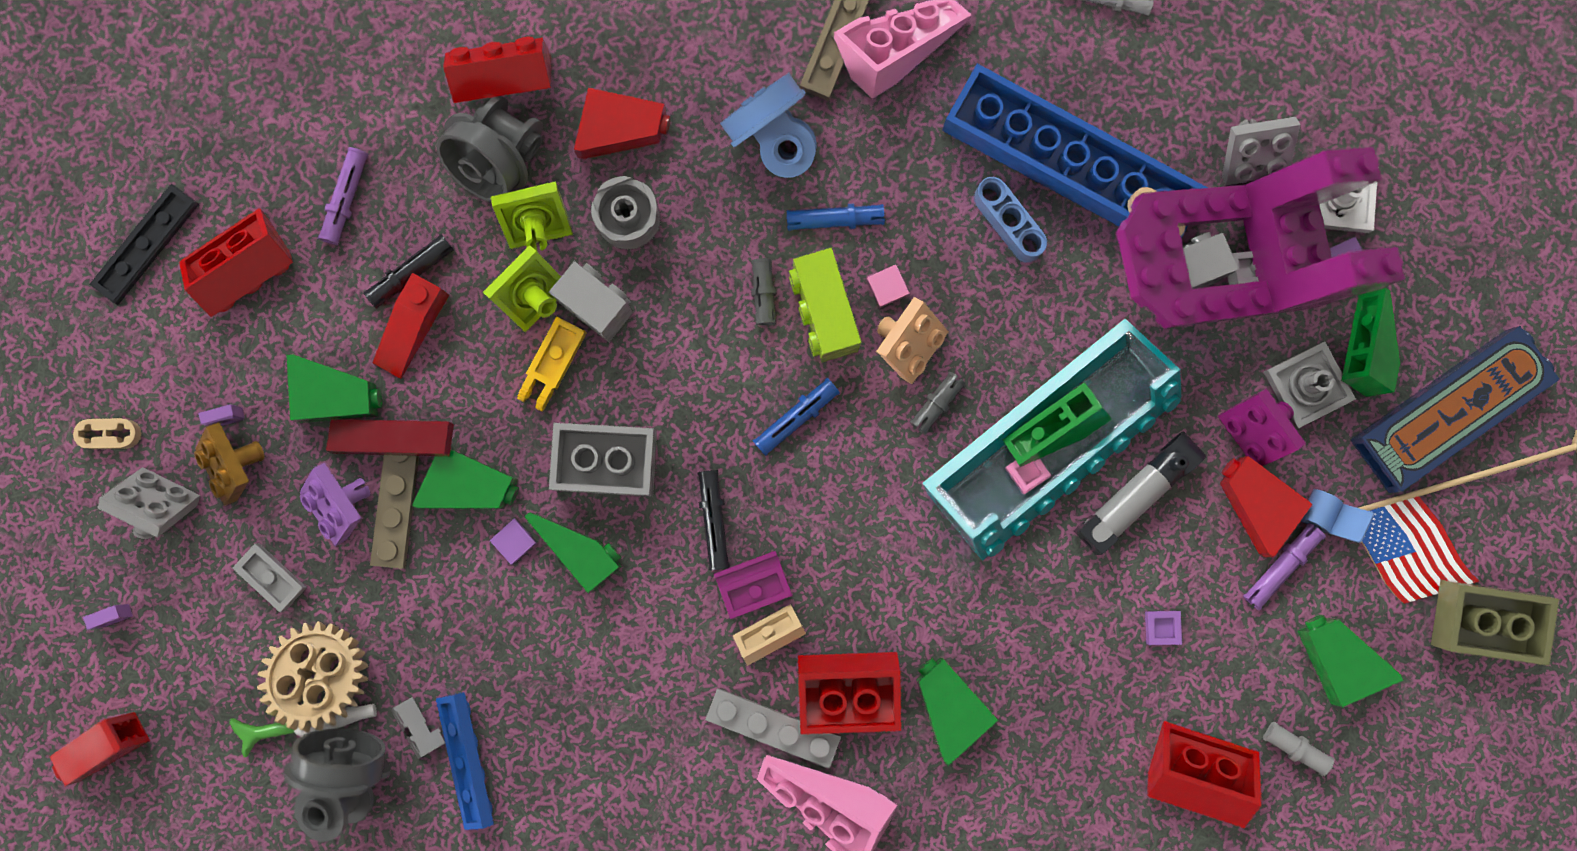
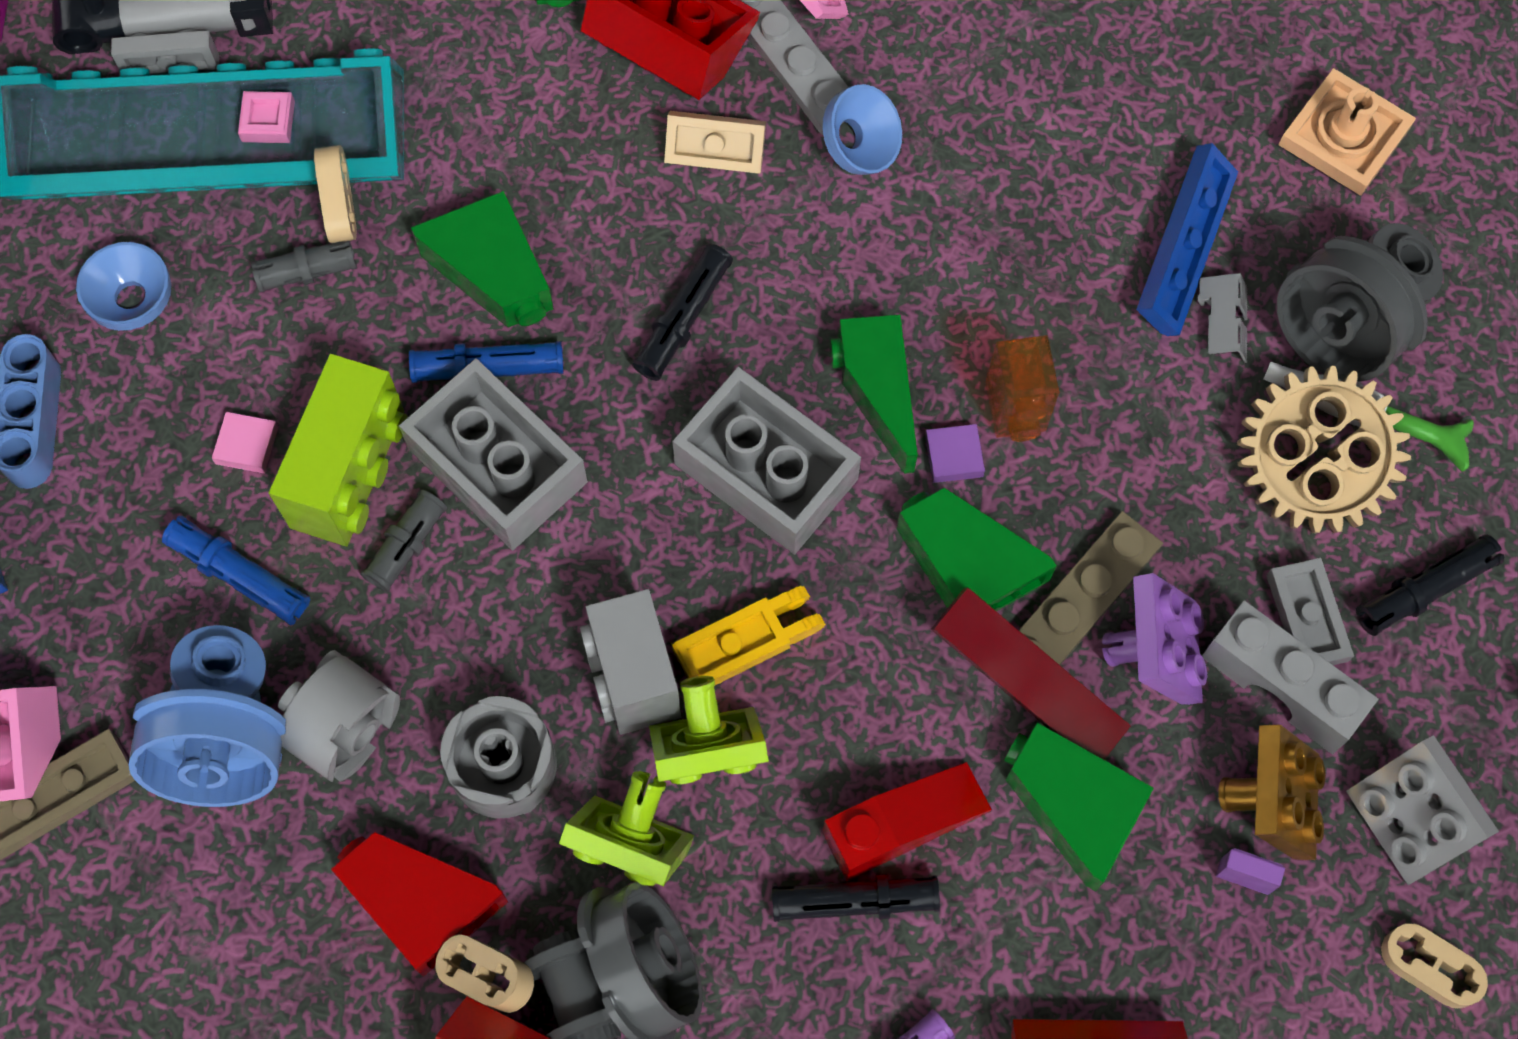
camera: 145 degrees left, 15 degrees down
magenta plate [714,551,792,619] -> none
light nougat plate [877,297,949,384] -> none
green slope [1002,382,1112,467] -> none
none -> medium blue piece [76,242,171,331]
none -> light grey plate [111,29,219,76]
none -> light grey brick [278,650,400,782]
none -> tan beam [314,145,357,243]
none -> light grey brick [399,358,588,551]
none -> green slope [411,191,554,328]
none -> tan beam [436,935,534,1013]
none -> medium blue piece [822,84,902,175]
none -> clear orange brick [985,335,1060,442]
none -> light grey arch [1202,600,1379,755]
none -> black pin [1356,534,1504,636]

